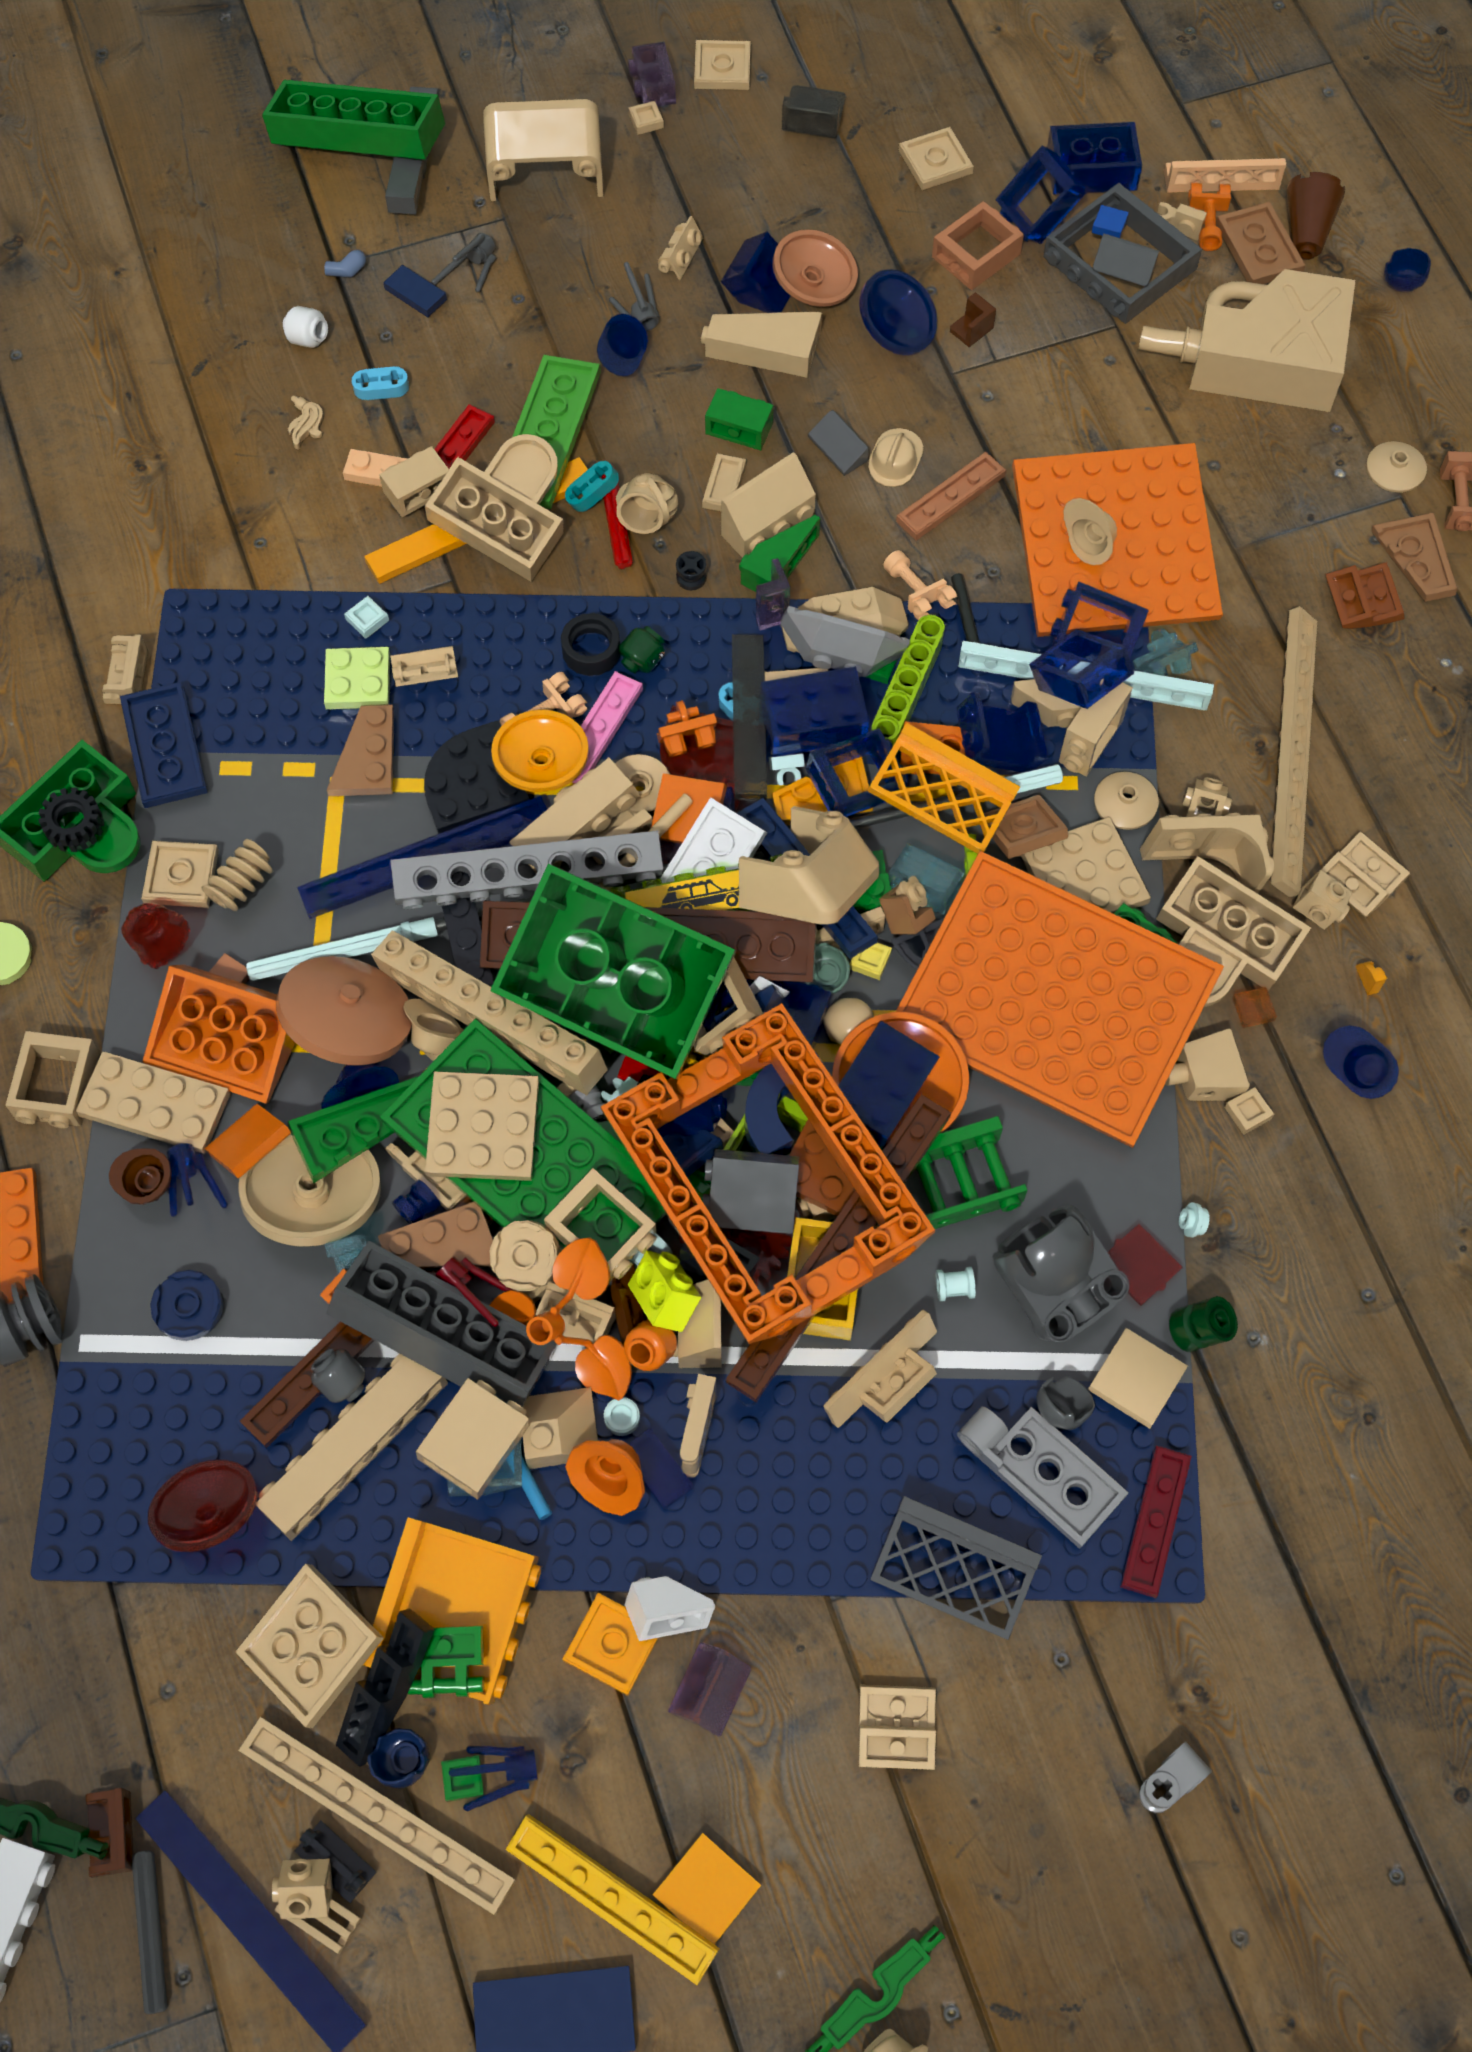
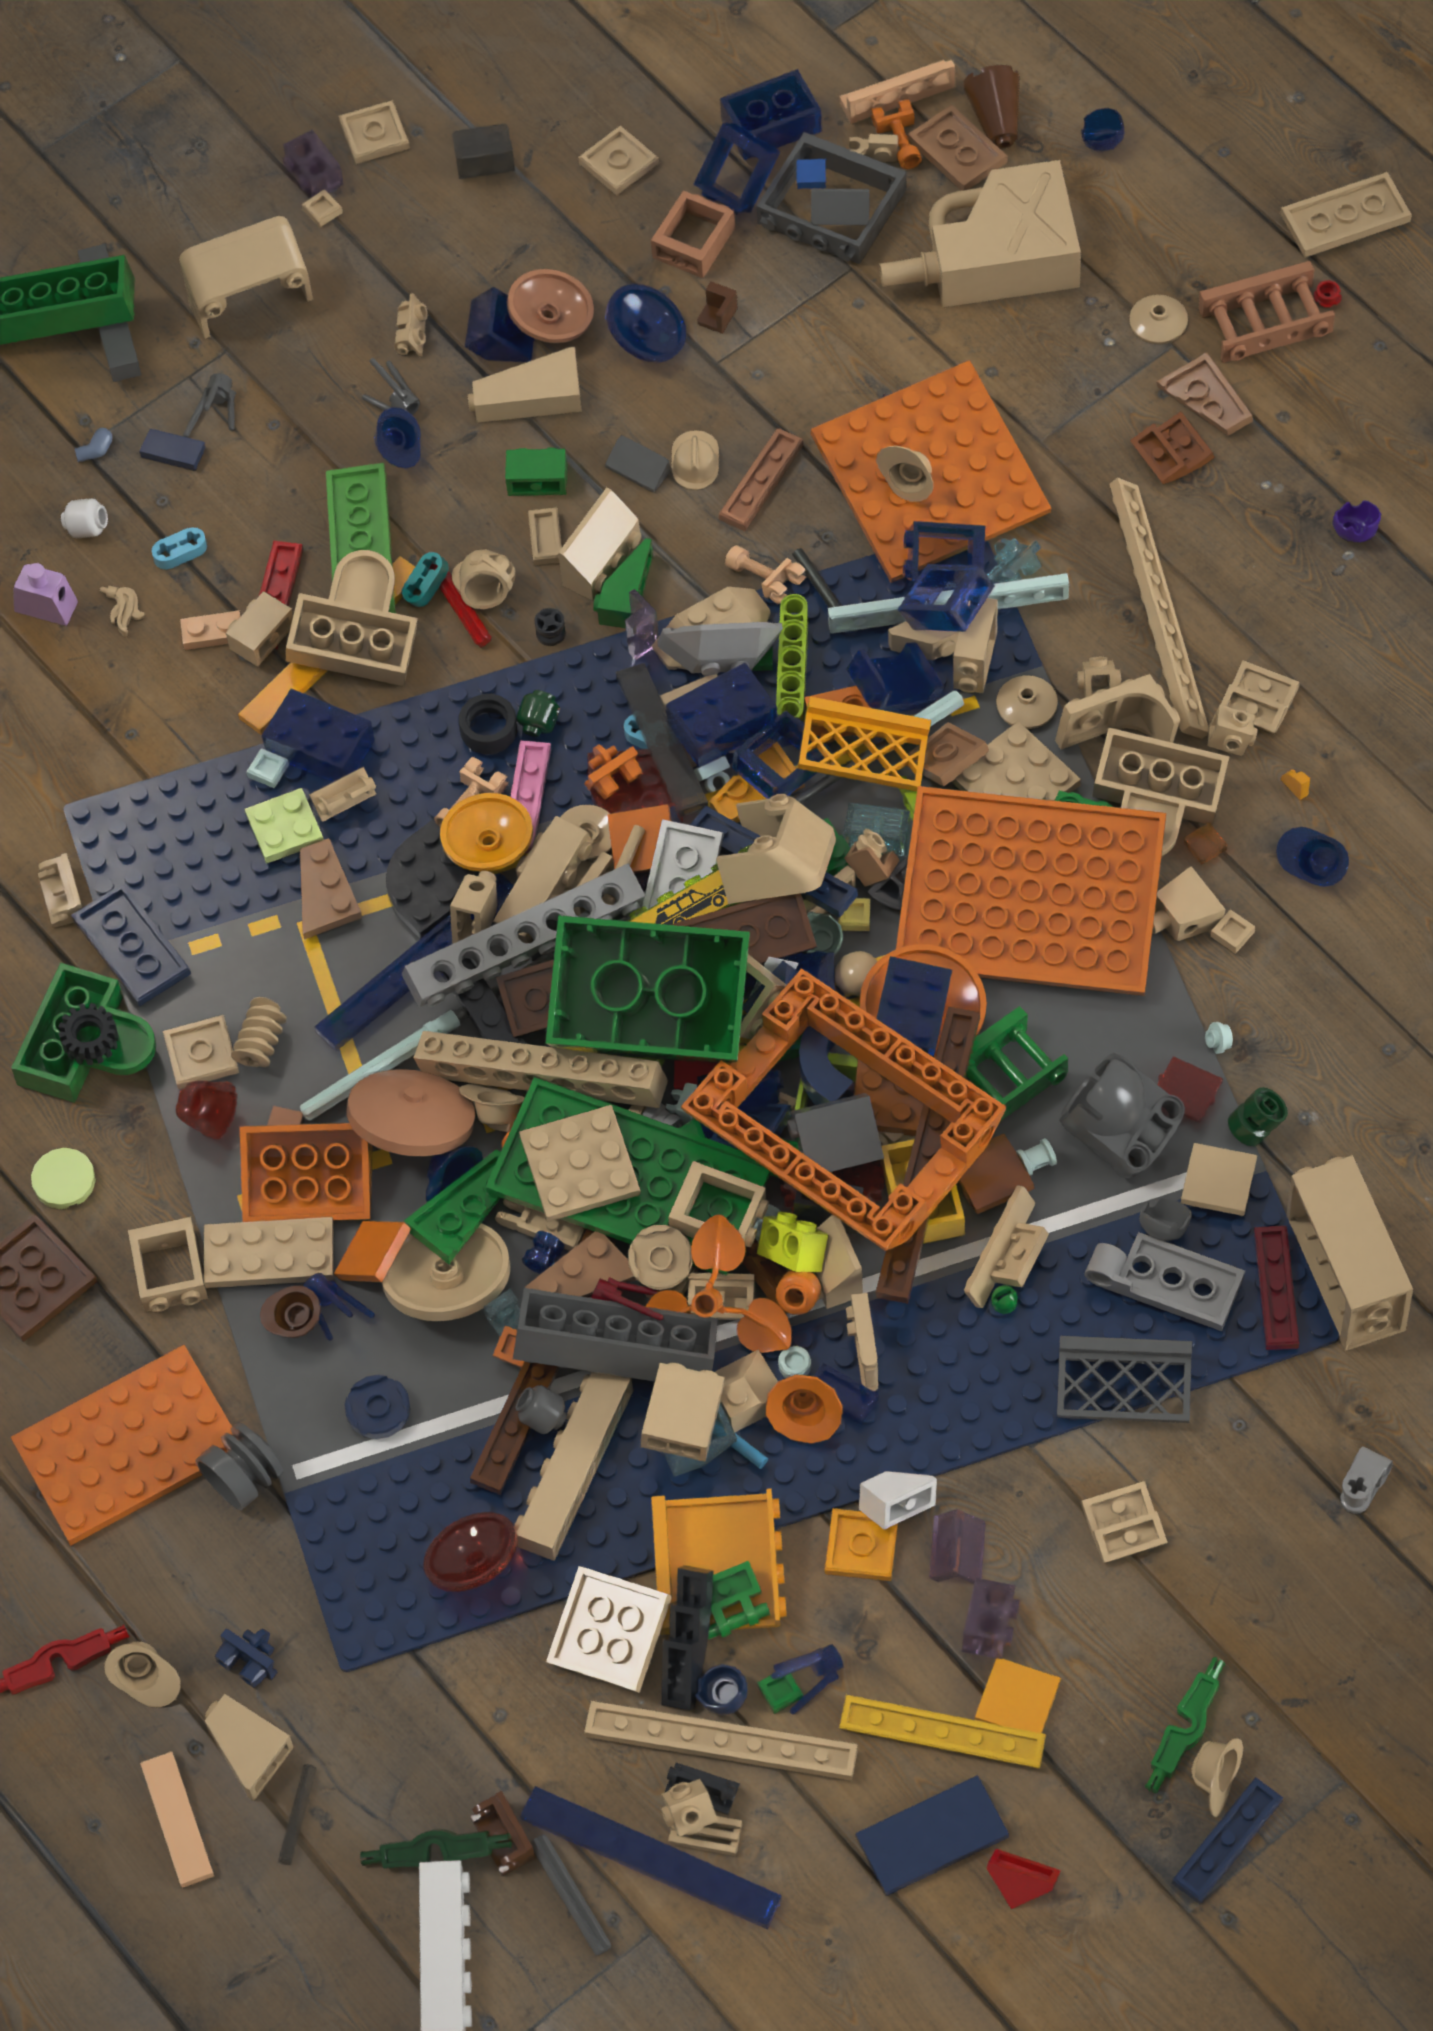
camera: 15 degrees left, 5 degrees down
none -> lavender torso [13,563,78,626]
none -> clear blue brick [262,688,375,782]
none -> tan torso [450,871,497,943]
none -> dark orange slope [958,1133,1035,1214]
none -> brick [962,1578,1020,1659]
none -> green hinge [991,1285,1018,1314]
none -> tan container [1286,1155,1413,1351]

